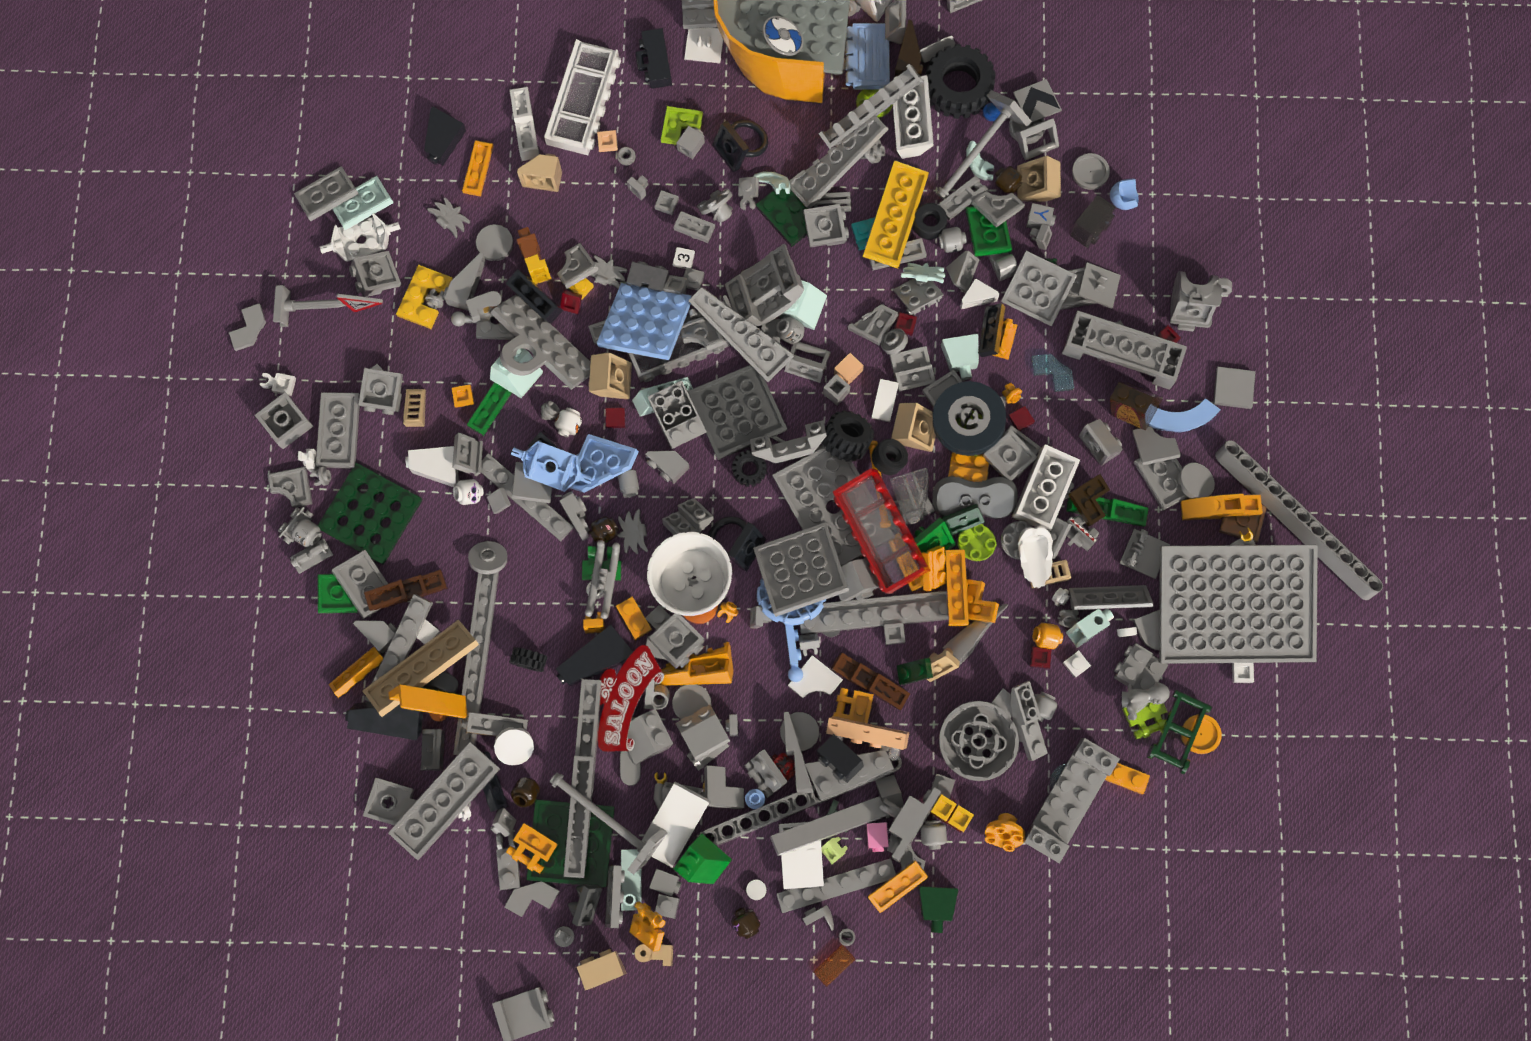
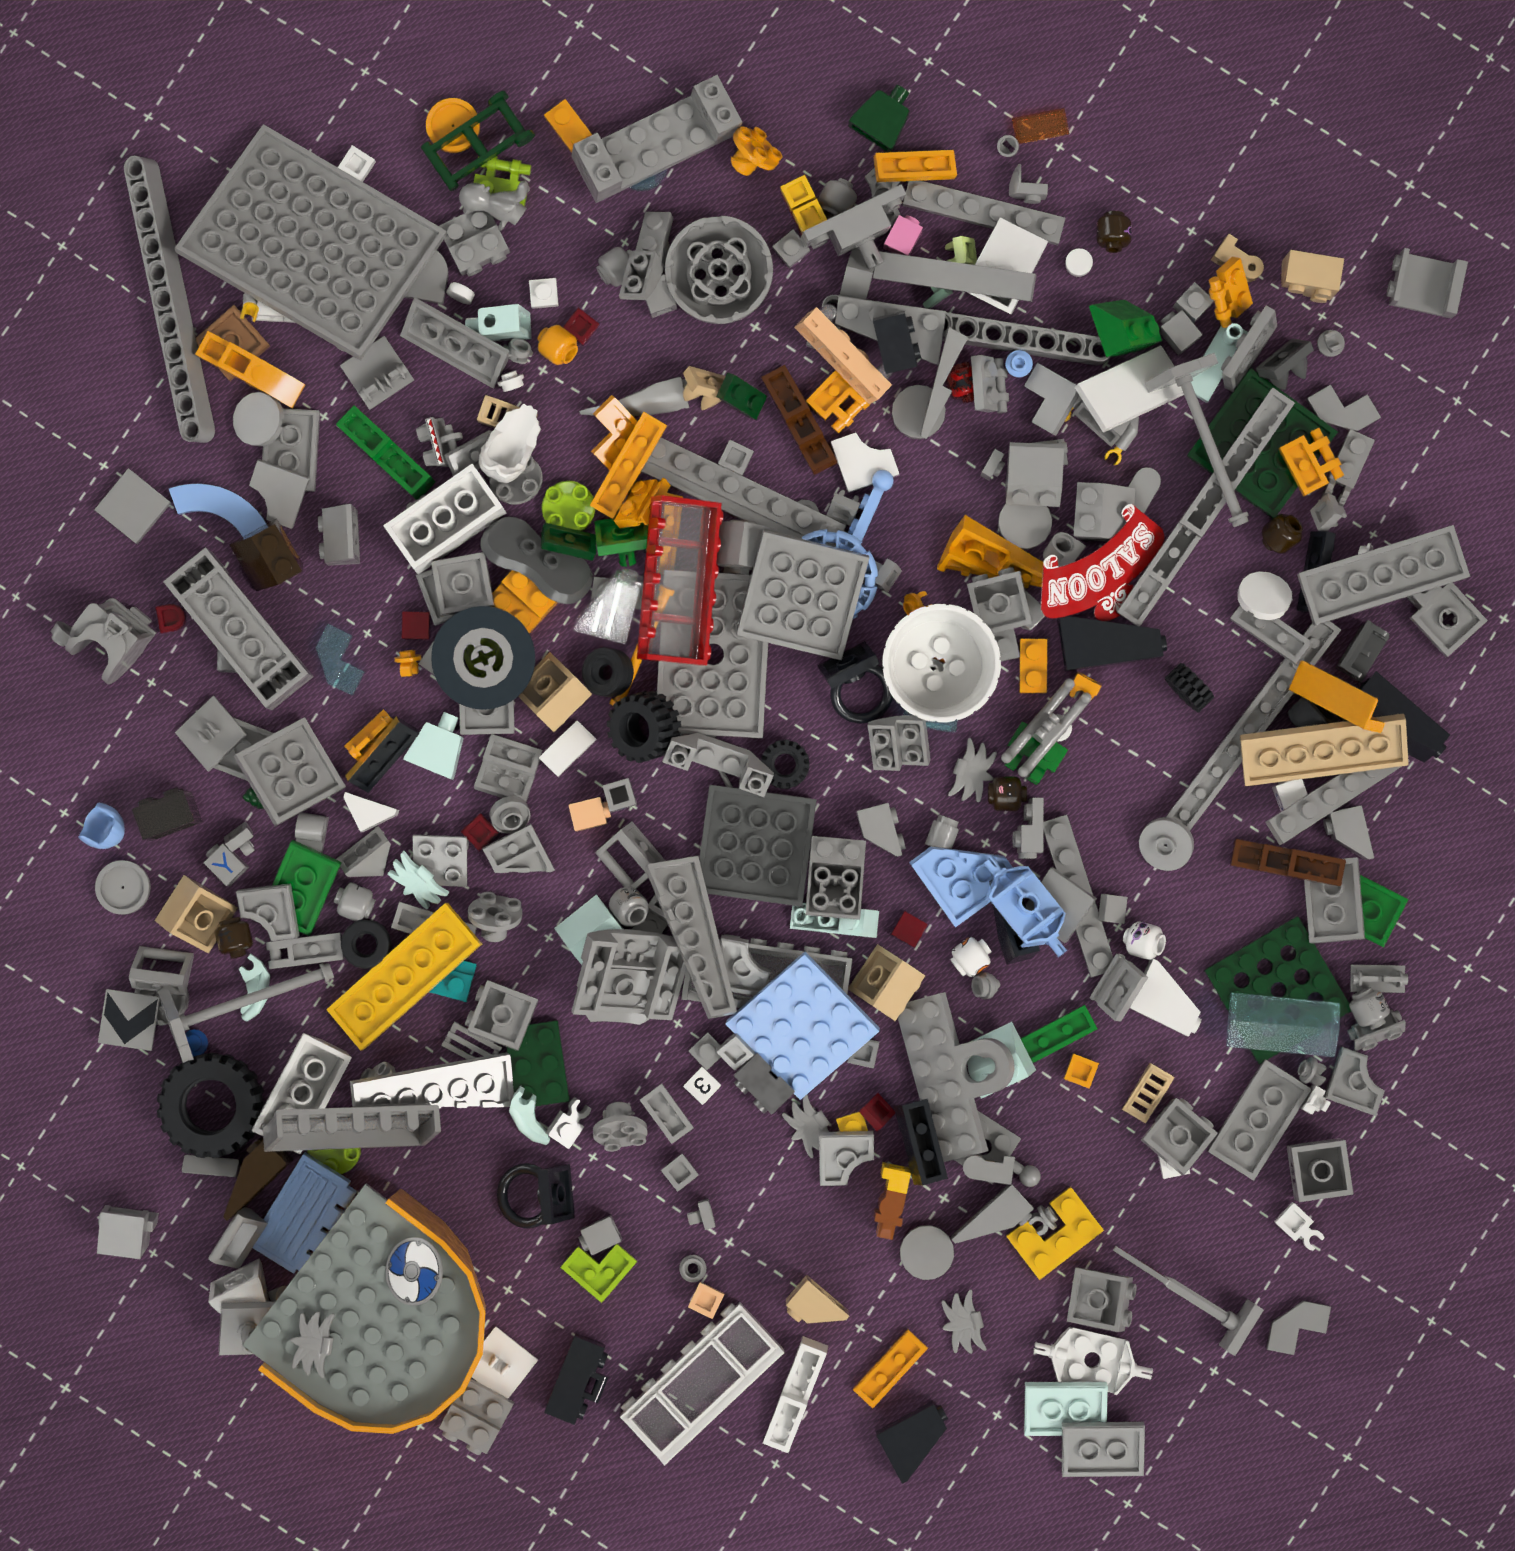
camera: 150 degrees left, 10 degrees up
light orange plate [329,647,383,698] -> none
dark brown plate [1068,474,1110,527] -> none
none -> light grey plate [468,892,522,942]
none -> clear light blue slope [1226,992,1340,1057]

